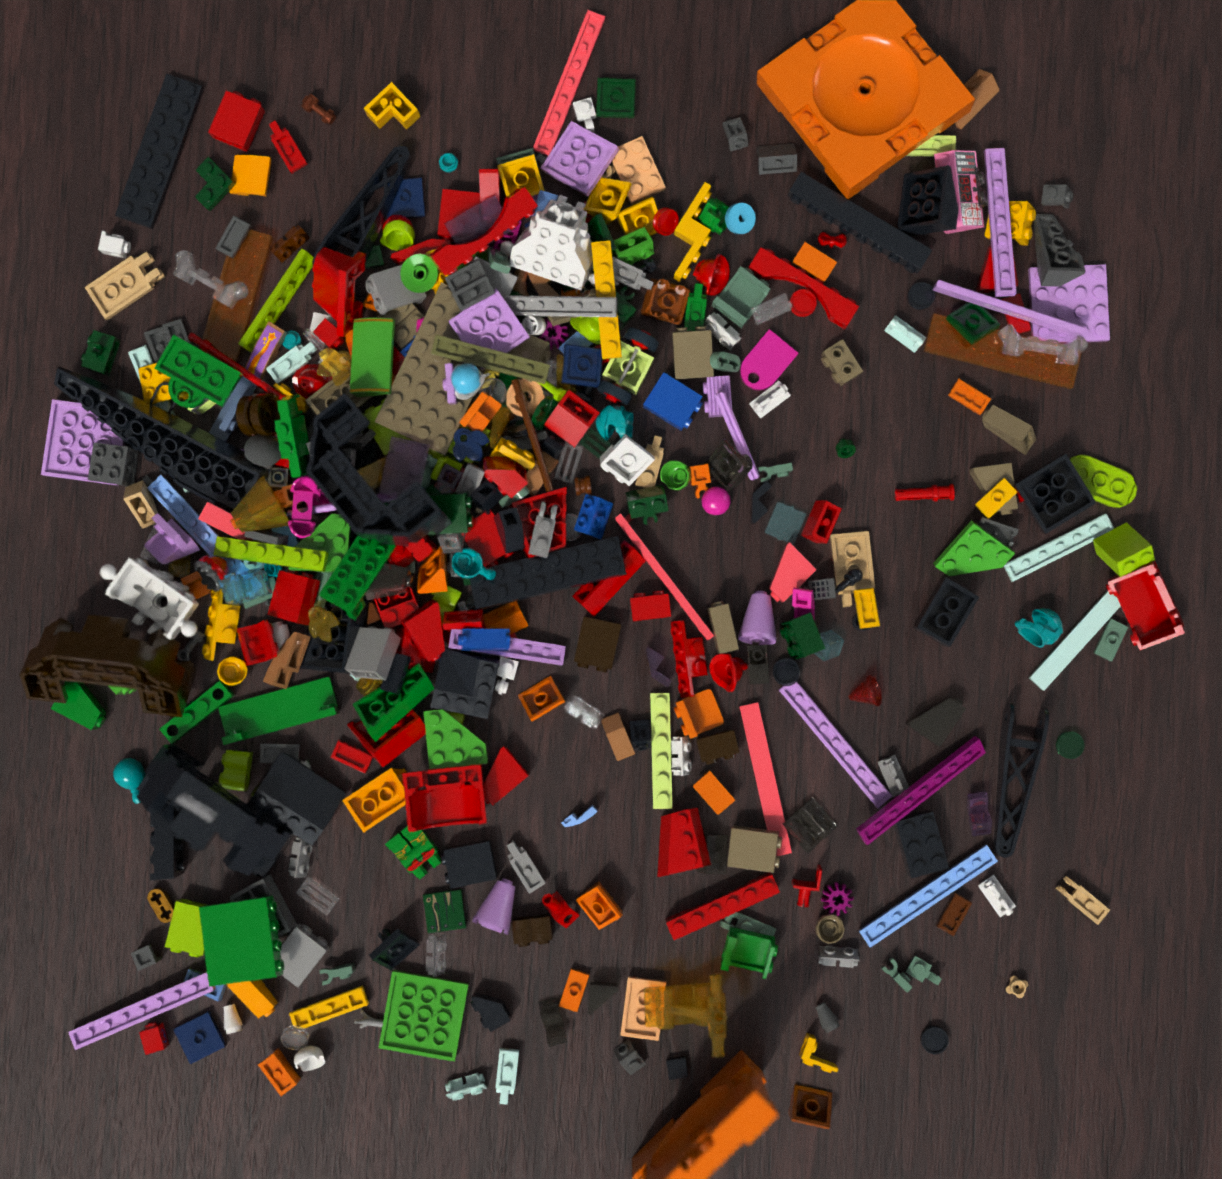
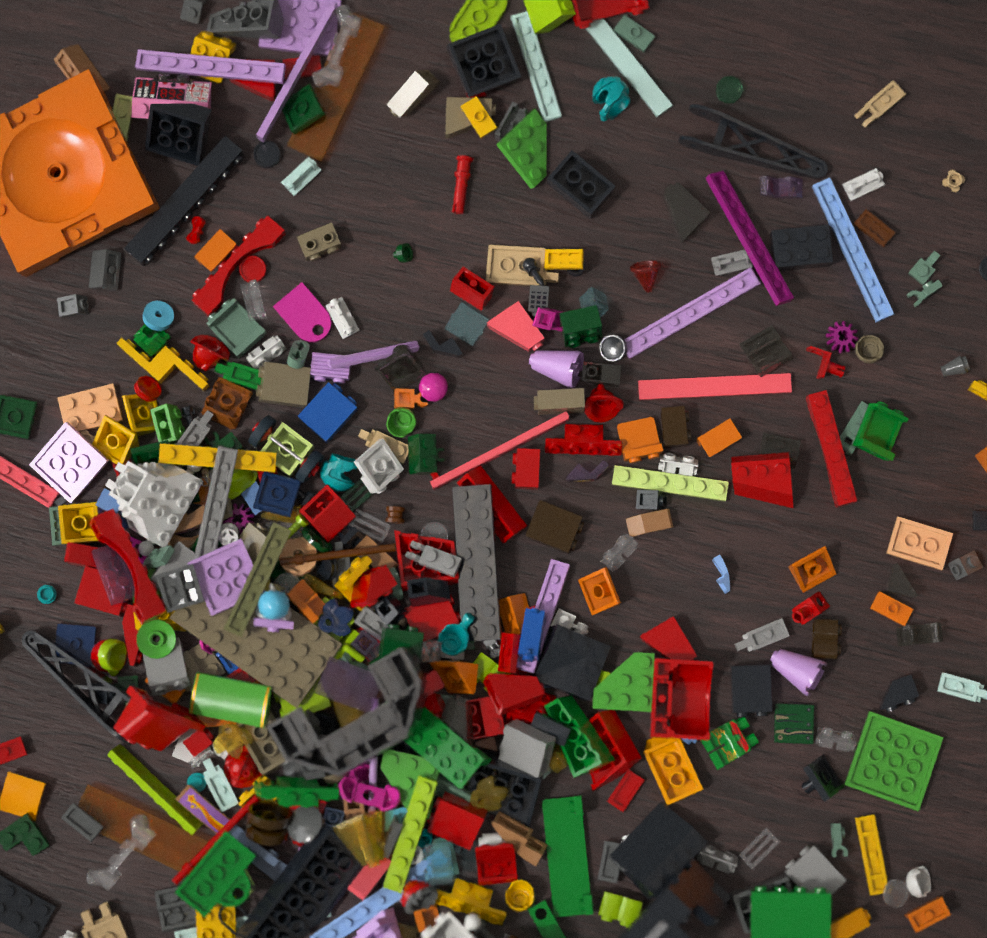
camera: 80 degrees left, 5 degrees down
reddish brown hinge [270,225,310,263] -> none
light grey bar [354,1010,383,1029] -> none
light aqua hinge [445,1073,487,1100] -> none
white plate [573,97,596,132] -> none
blue bracket [574,494,613,540] -> none
clear yellow plate [644,974,727,1058] -> none
dark tan brick [727,825,782,873] -> none
sand green plate [758,463,793,483] -> none
light grey hinge [818,945,859,968] -> none
orange plate [948,379,991,415] -> none

